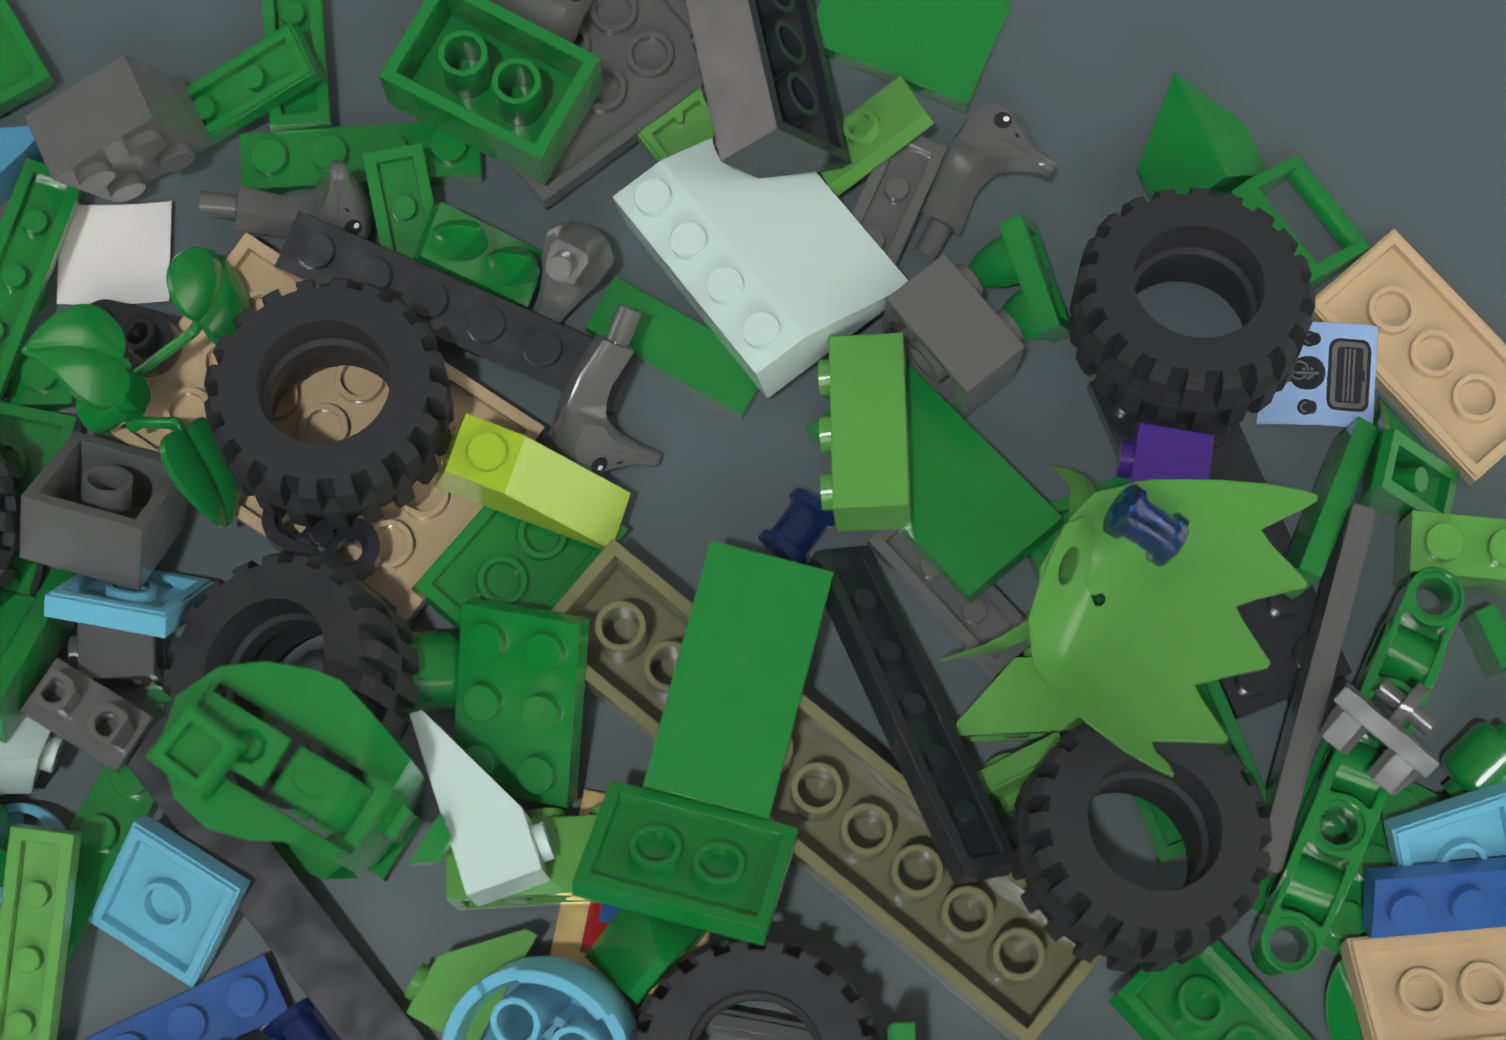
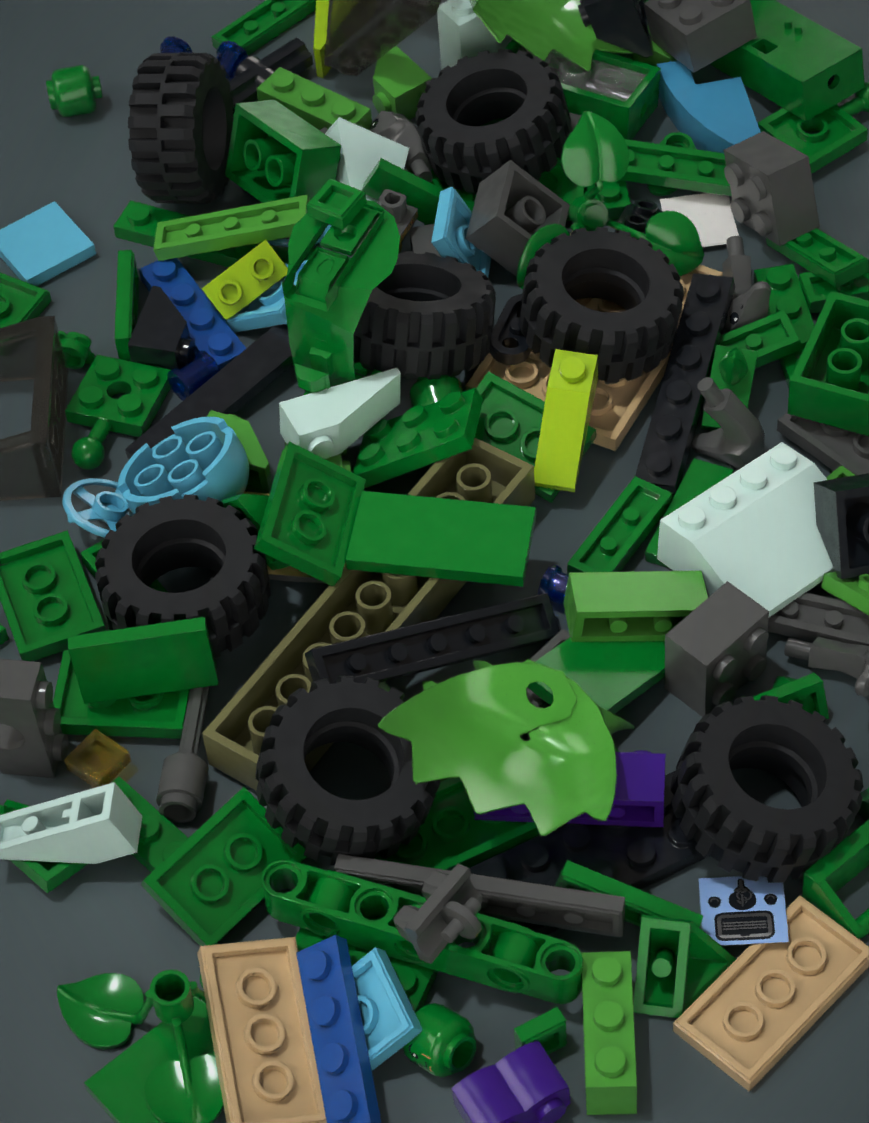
camera: 90 degrees right, 25 degrees down
dark grey animal [552,303,662,474] -> none
bush [1103,484,1190,567] -> none
none -> lime bracket [201,239,288,320]
none -> green plate [567,476,672,575]

